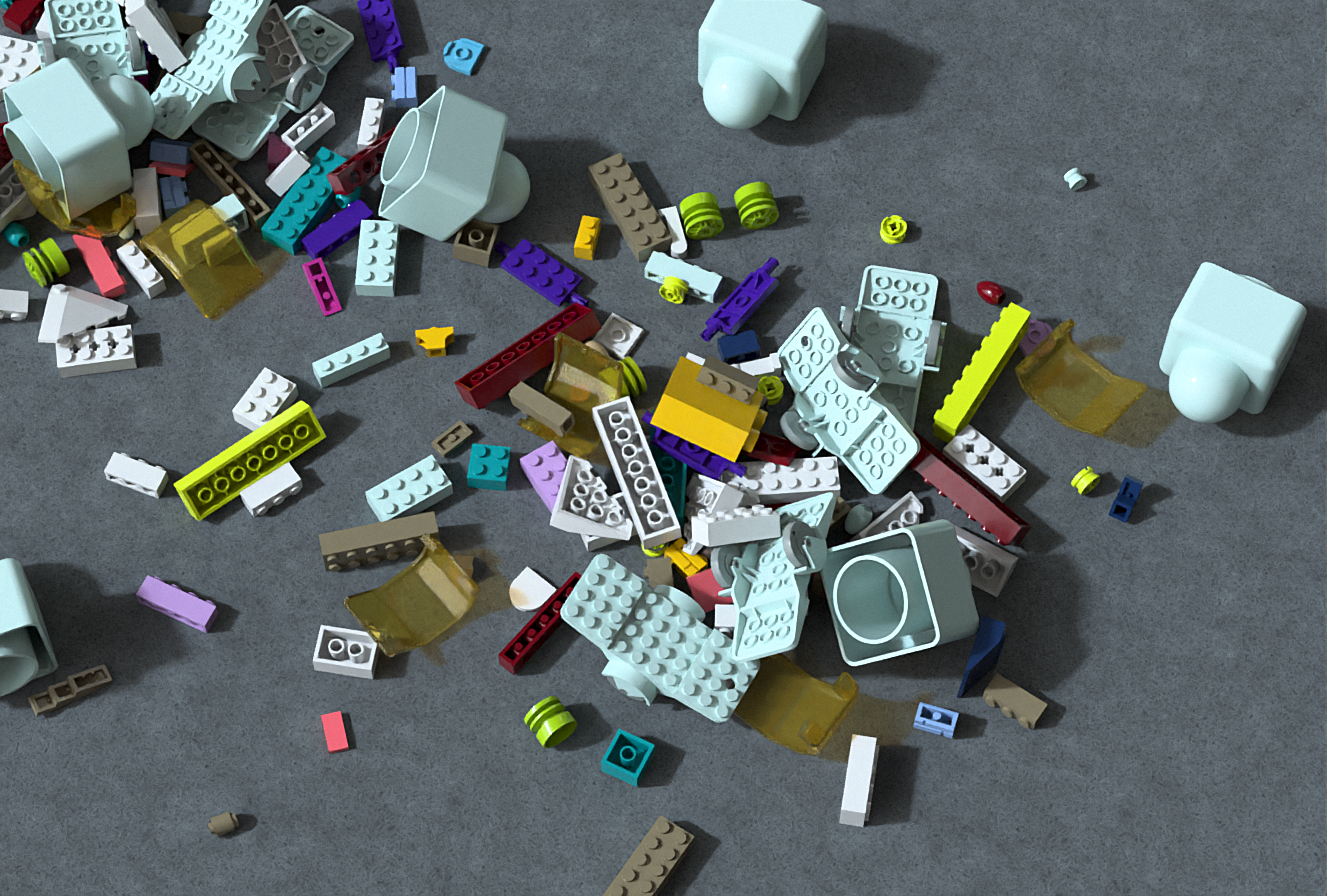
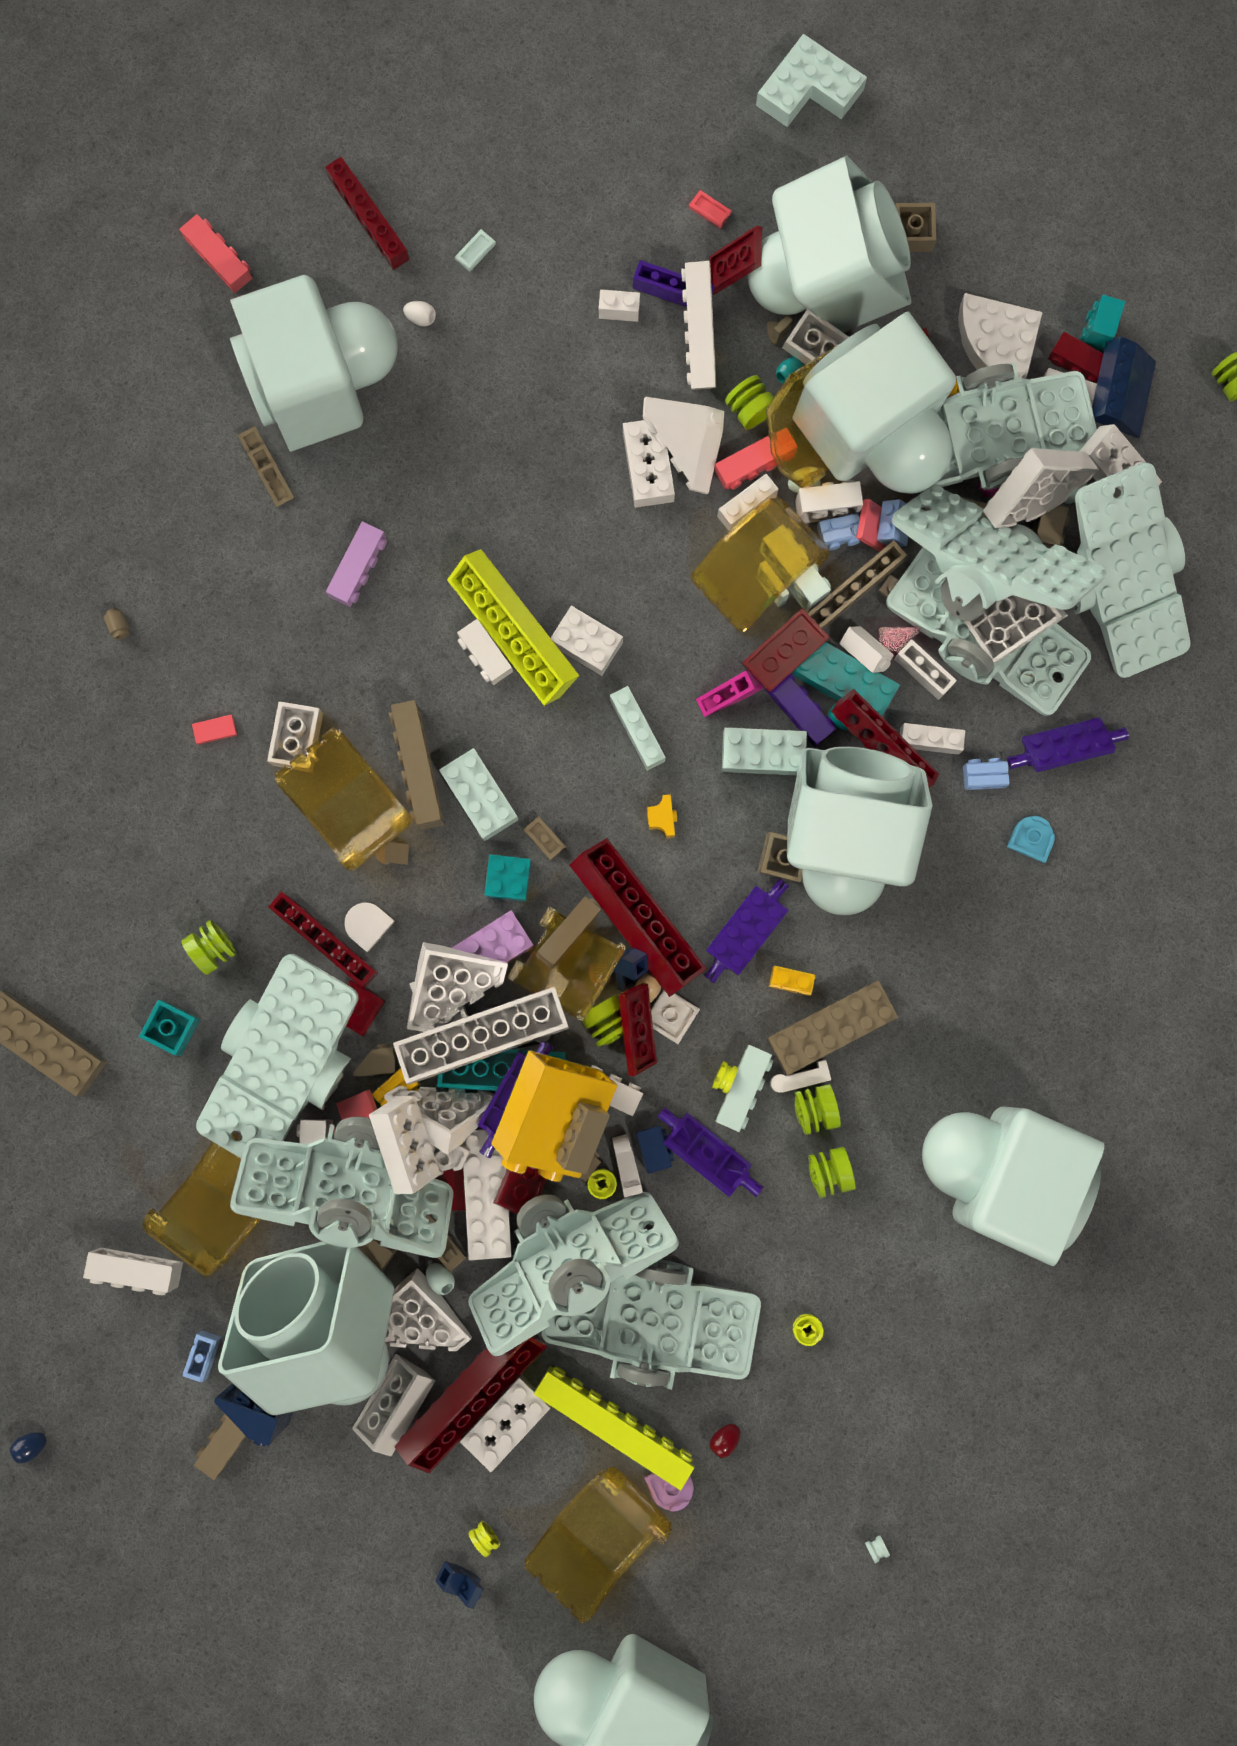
camera: 90 degrees right, 20 degrees up
white brick [104,452,169,499] -> none
none -> dark blue animal [10,1432,47,1464]
none -> dark red tile [619,983,657,1076]
none -> dark red tile [742,608,830,693]

